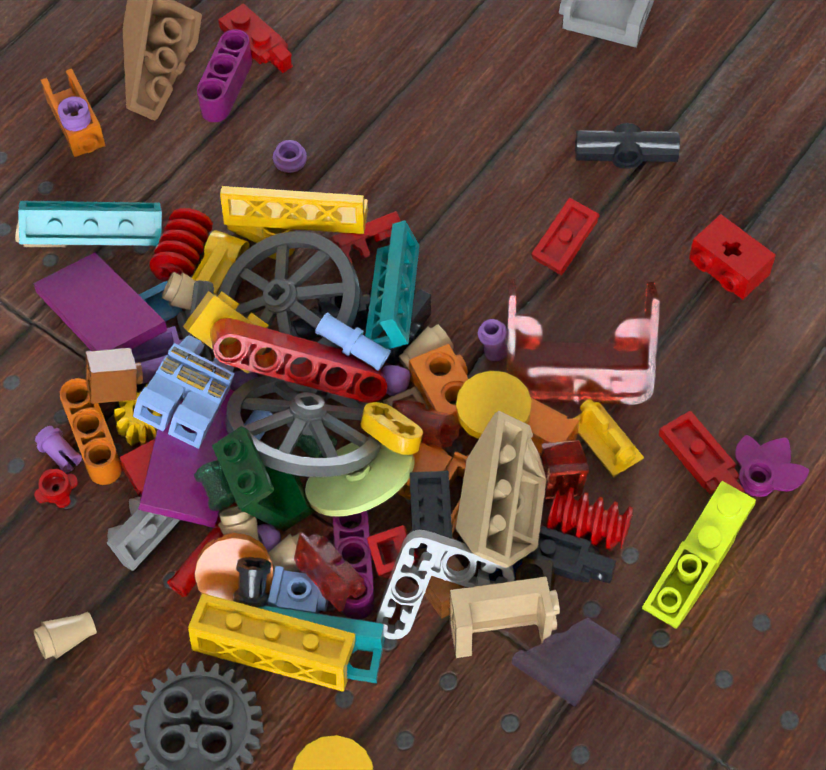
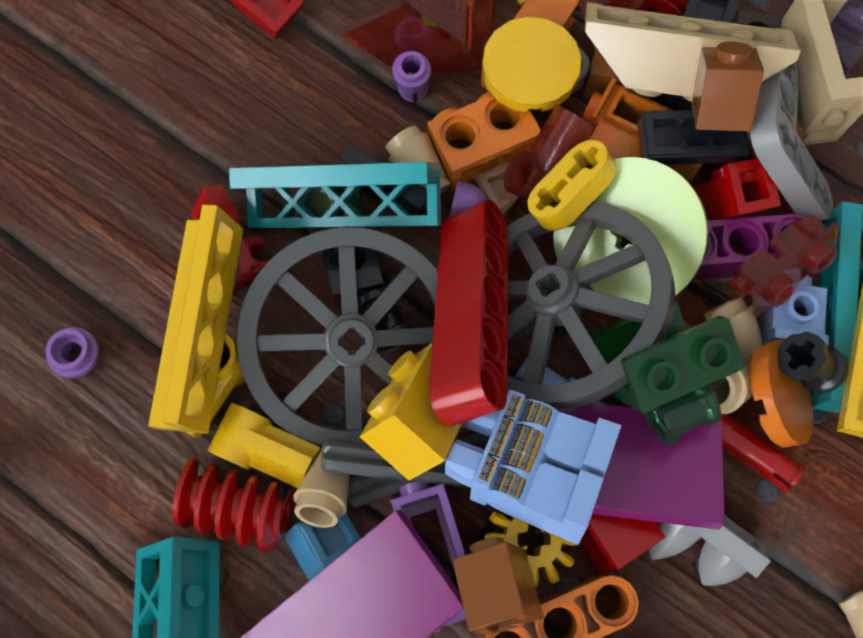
camera: 90 degrees left, 15 degrees up
light blue pin [315,312,391,371] -> none
none -> dark orange brick [691,41,764,132]

